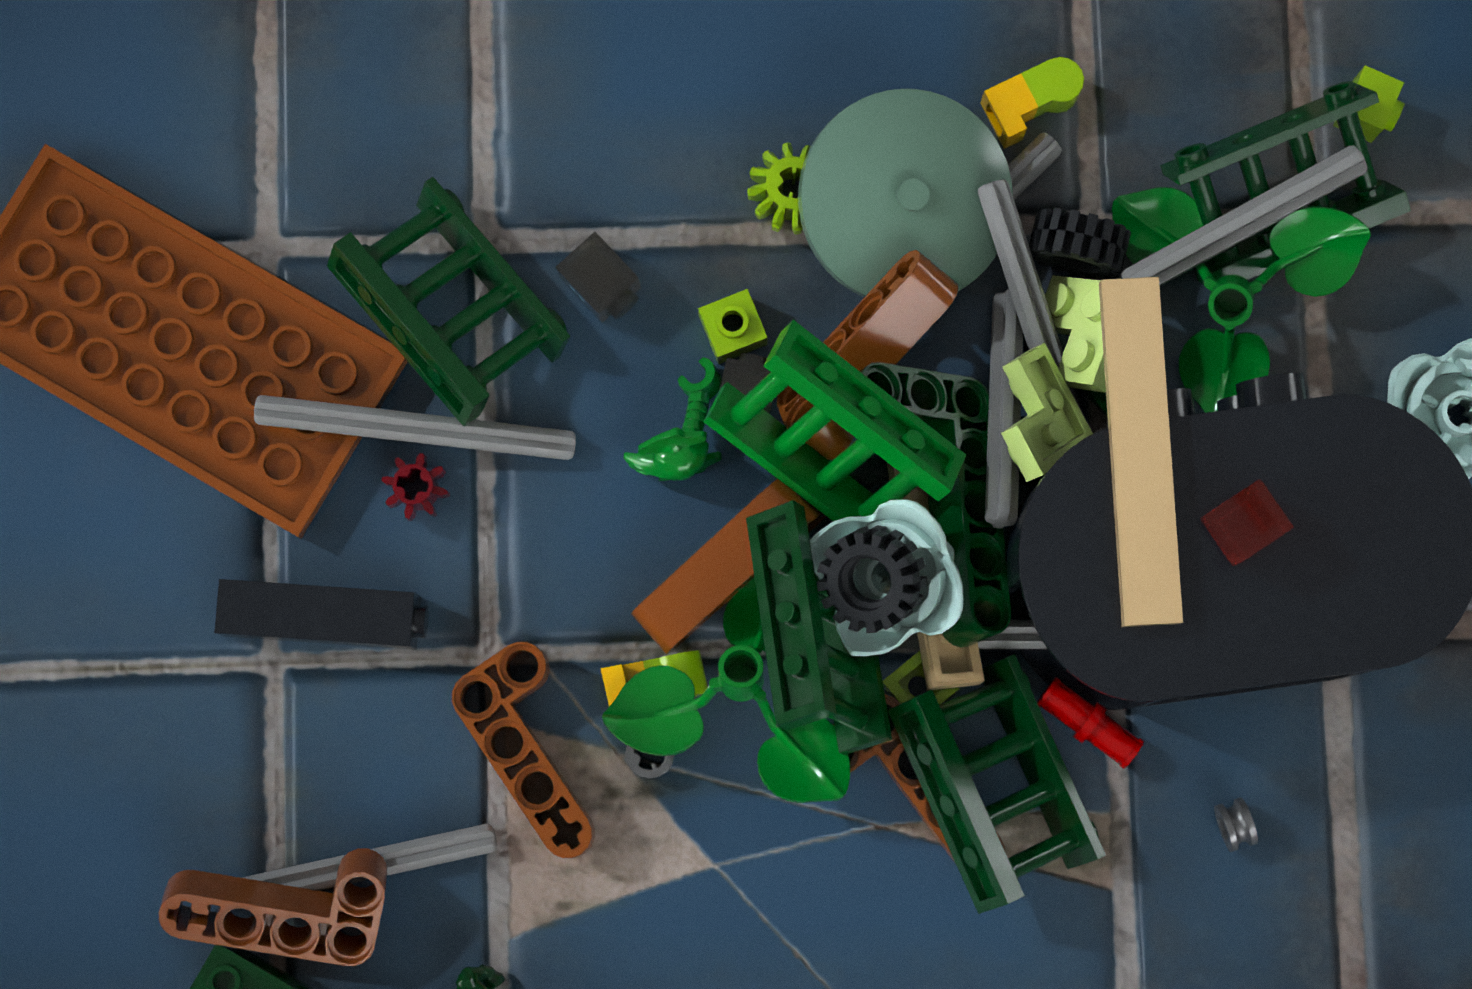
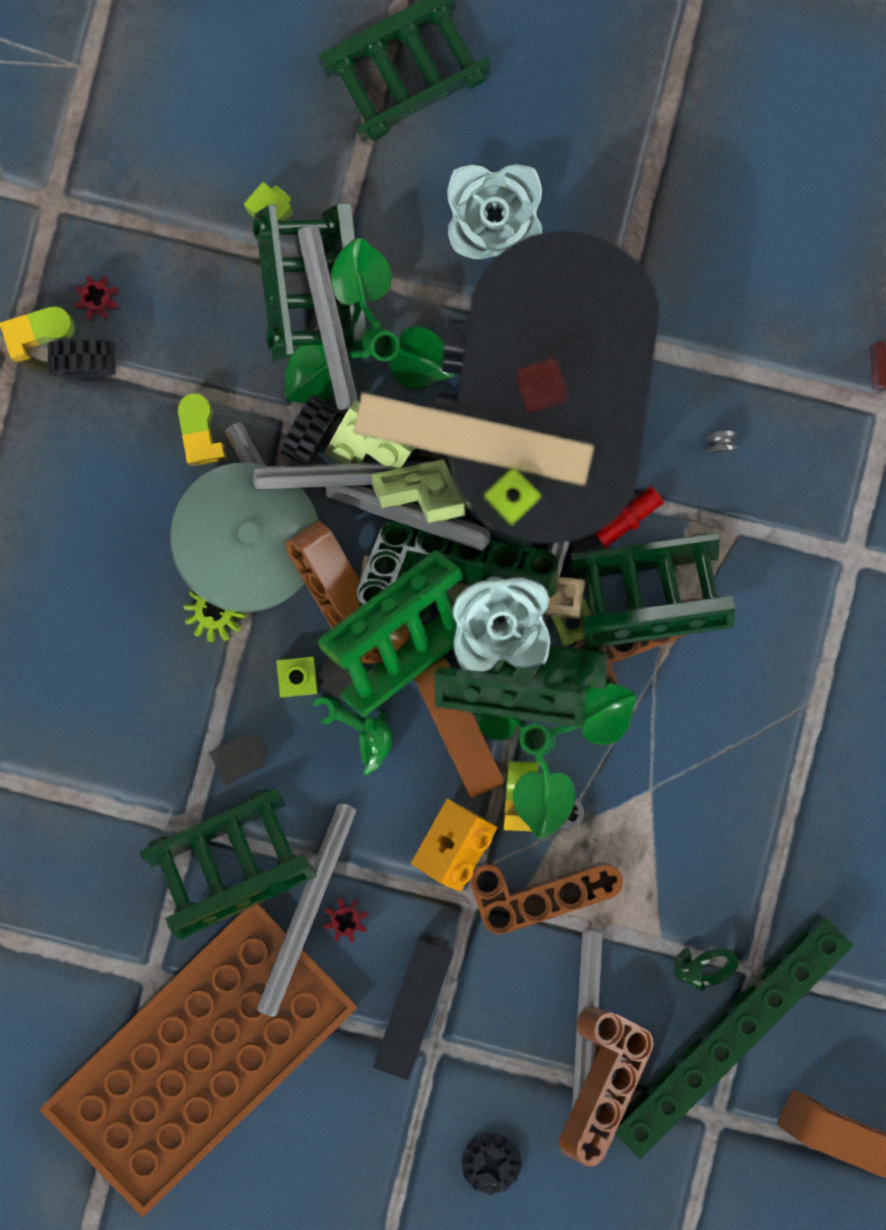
camera: 80 degrees left, 5 degrees up
black tyre [817,525,927,633] -> none
none -> light orange brick [410,799,498,892]
none -> black gear [461,1133,521,1195]
none -> lime plate [484,468,541,526]

